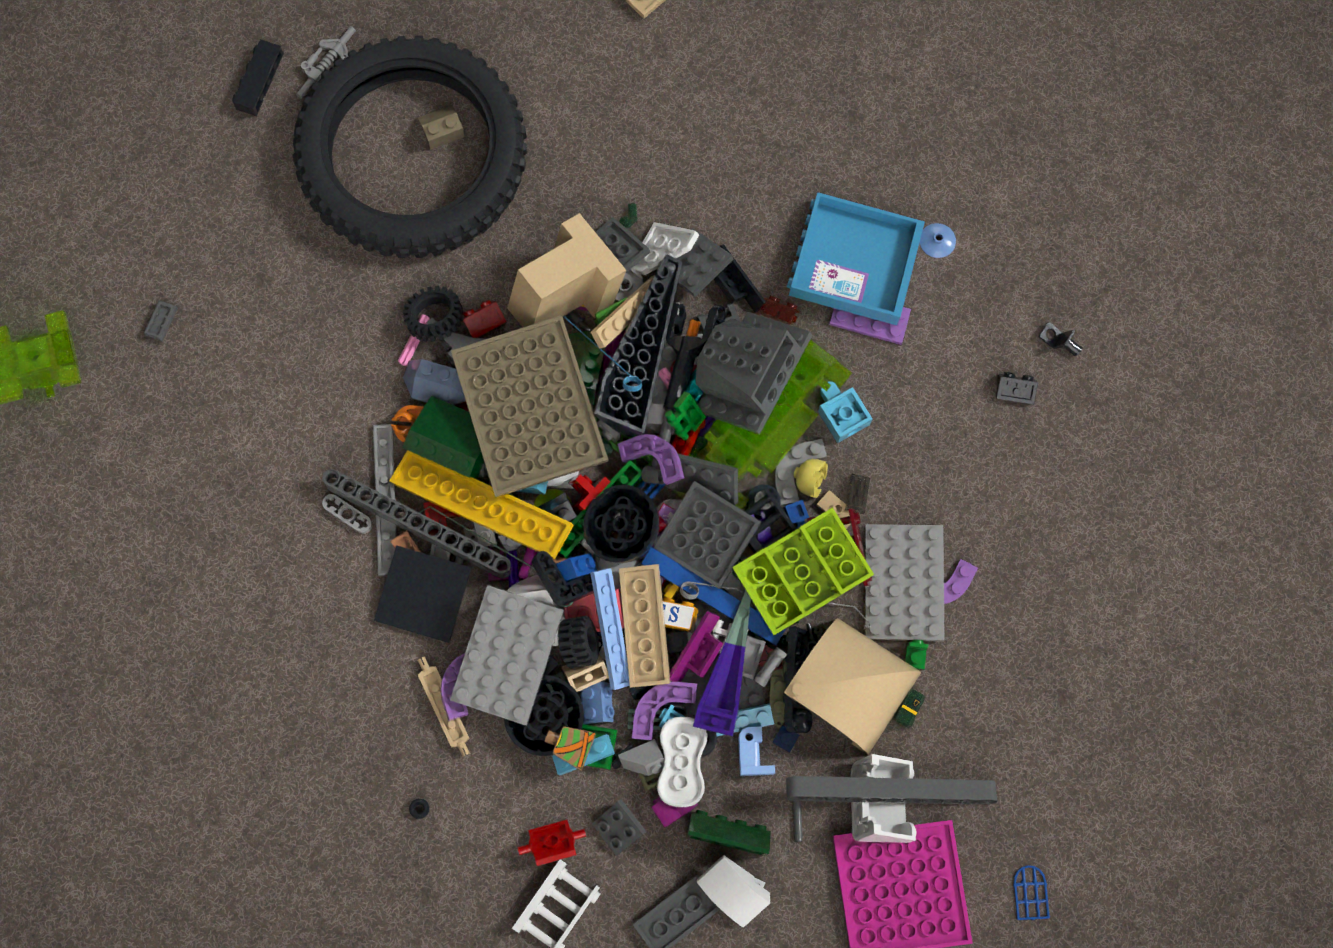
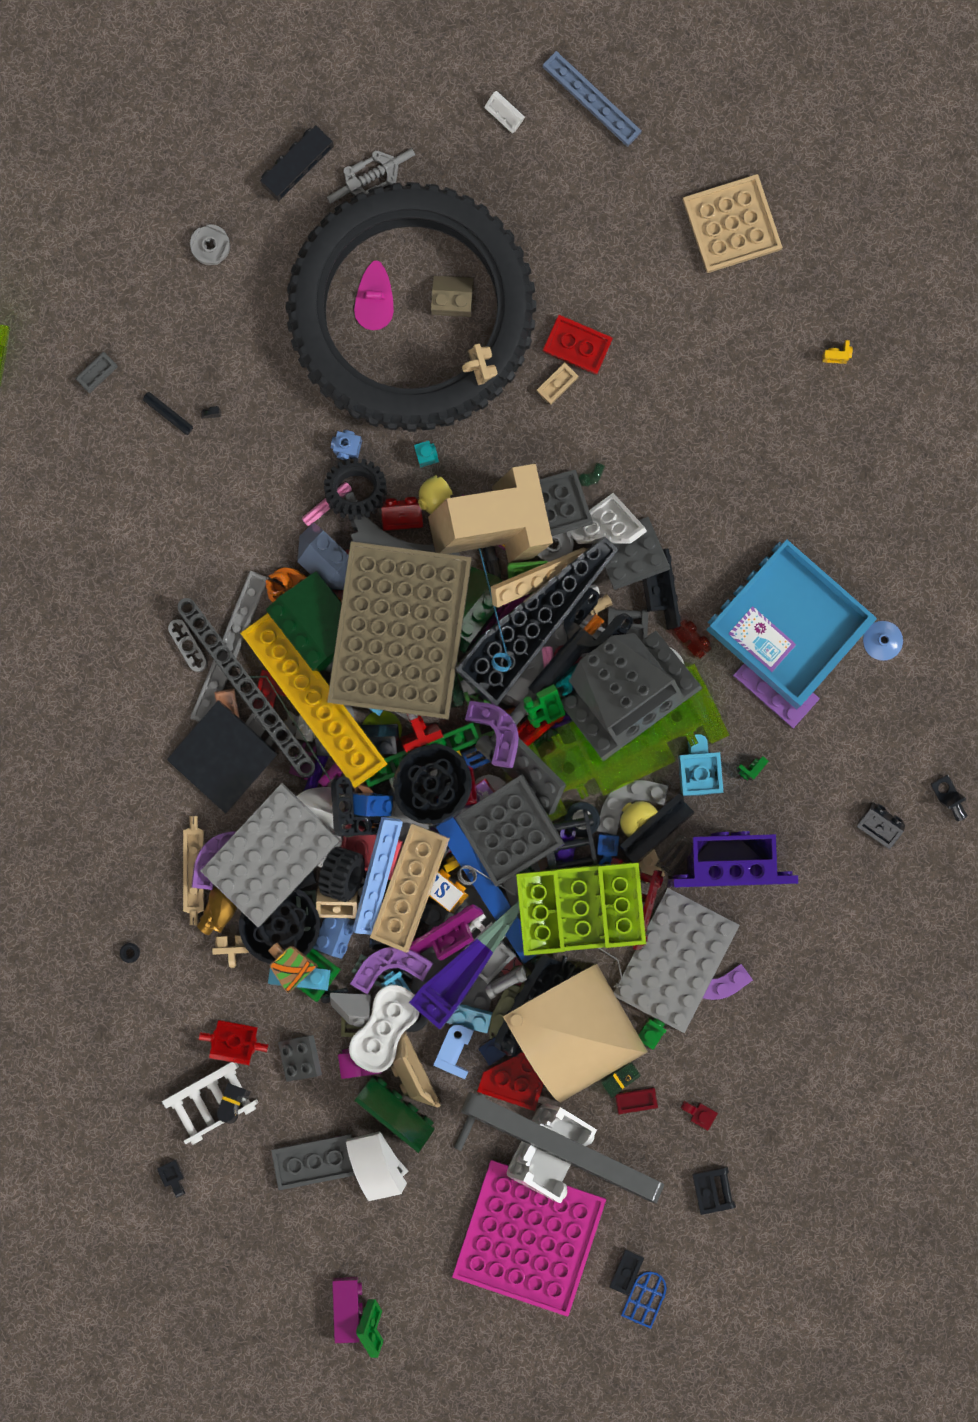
camera: 30 degrees right, 10 degrees up
none -> black axle [143,392,193,435]
none -> light grey plate [190,224,230,265]
none -> pearl gold animal [197,886,237,935]
none -> black tile [201,406,221,419]
none -> tan hips [212,935,249,968]
none -> black leg [217,1083,251,1124]
none -> medium blue brick [331,430,362,460]
none -> dark pink shield [354,261,394,331]
none -> tan wedge [391,1031,441,1108]
none -> teal brick [414,441,439,468]
none -> light yellow cylinder [418,475,453,514]
none -> tan hips [462,344,497,385]
none -> red plate [477,1052,543,1111]
none -> tan plate [537,362,579,405]
none -> red plate [543,315,613,375]
none -> tan pin [589,594,613,616]
none -> black plate [609,1248,644,1296]
none -> dark red tile [615,1087,658,1115]
none -> black fence [620,793,694,863]
none -> dark purple wedge [667,831,798,887]
none -> dark red plate [680,1101,718,1131]
none -> black plate [692,1167,736,1215]
none -> green bracket [737,756,769,781]
none -> yellow bracket [822,340,853,364]

